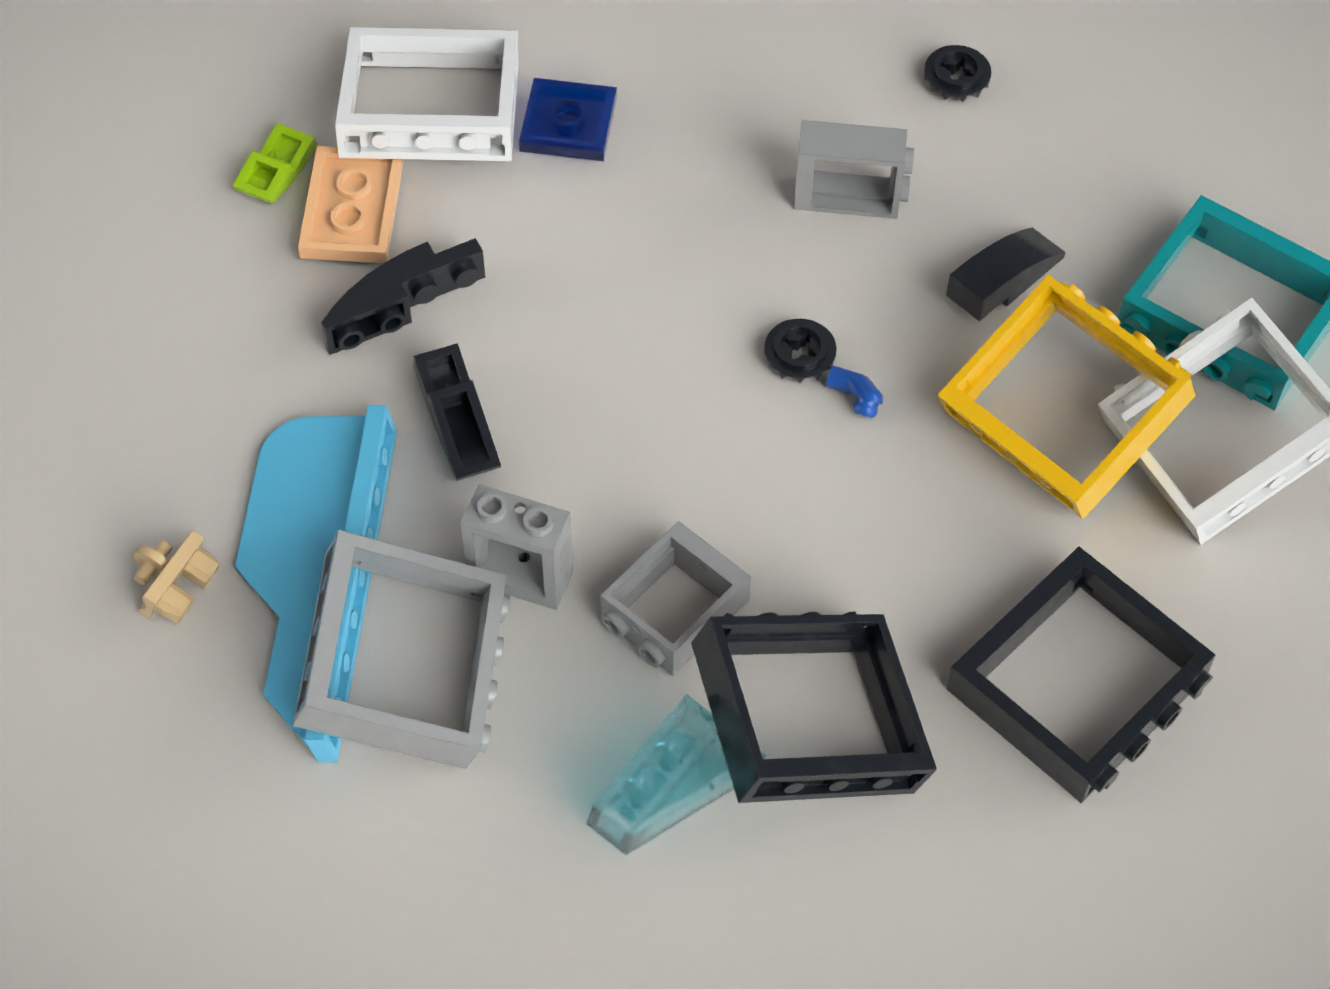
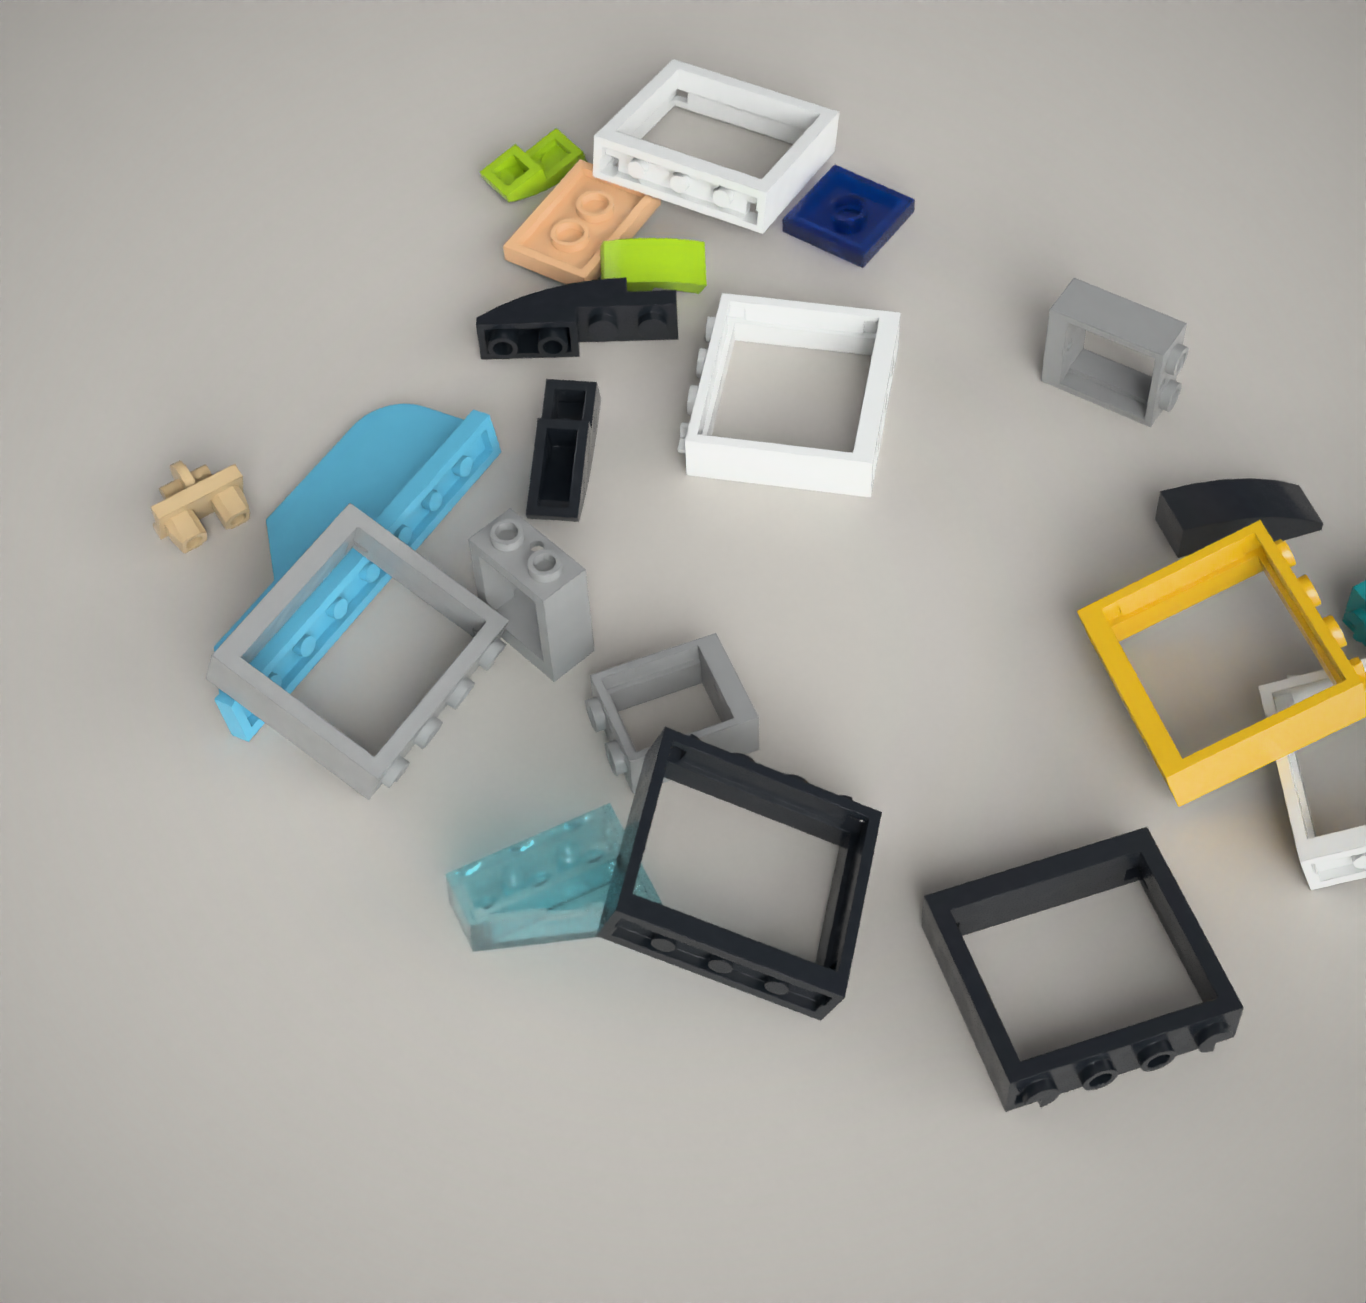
camera: 30 degrees right, 5 degrees down
black gear [764,318,837,384] -> none
blue arm [826,365,883,418] -> none
black gear [924,45,991,102] -> none
none -> lime slope [600,238,707,294]
none -> white window [678,293,901,497]

